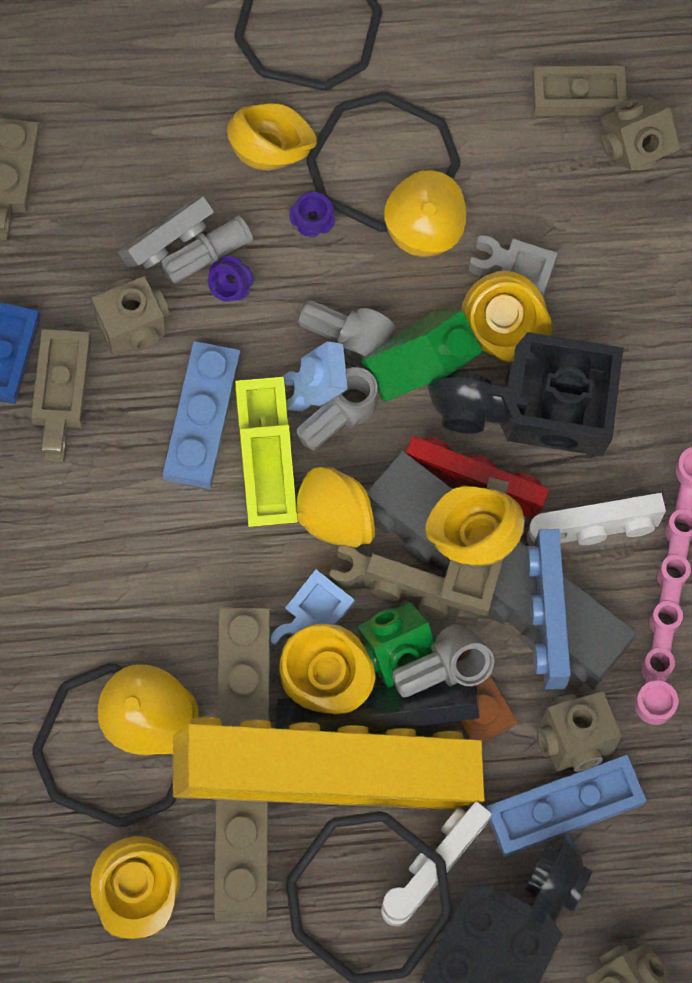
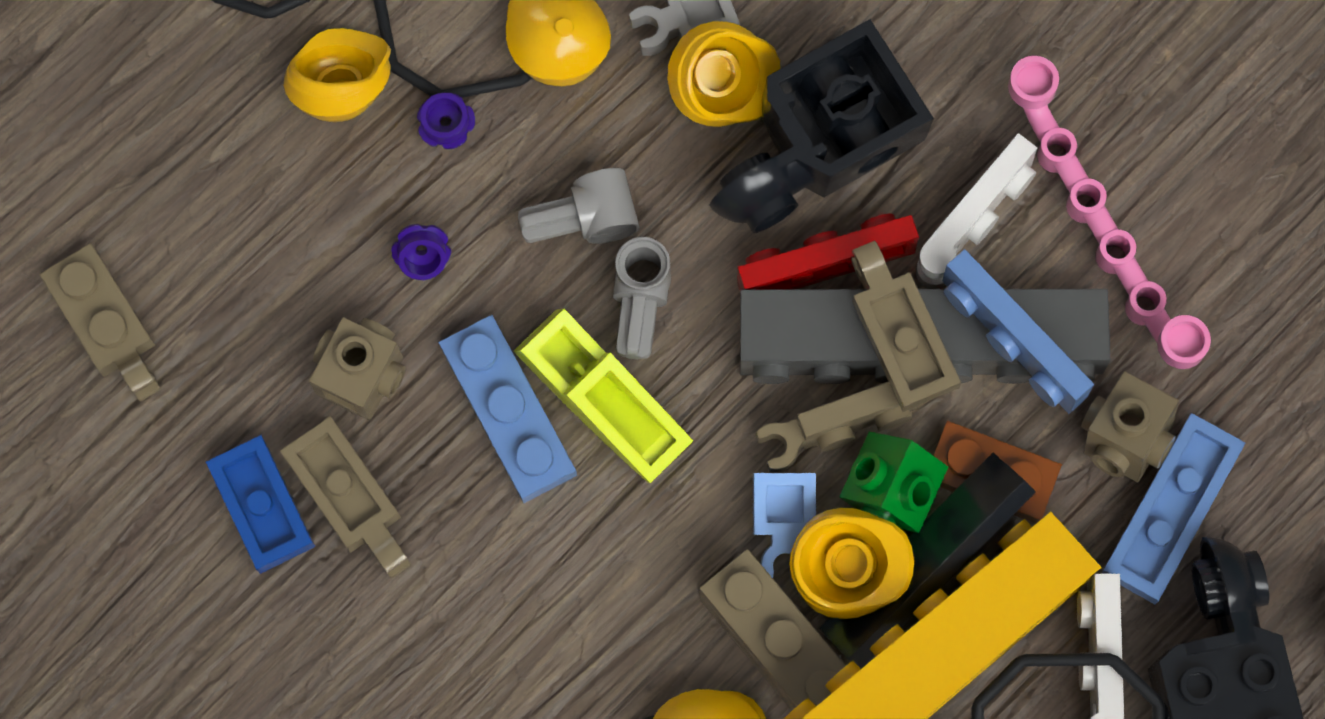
camera: 30 degrees left, 5 degrees up
light grey plate [117,196,214,269] -> none
light grey axle [161,215,253,283] -> none
light blue plate [283,341,348,412] -> none
yellow hat [297,467,375,548] -> none
green slope [361,310,483,401] -> none
light grey axle [392,625,494,697] -> none
yellow hat [425,486,524,566] -> none

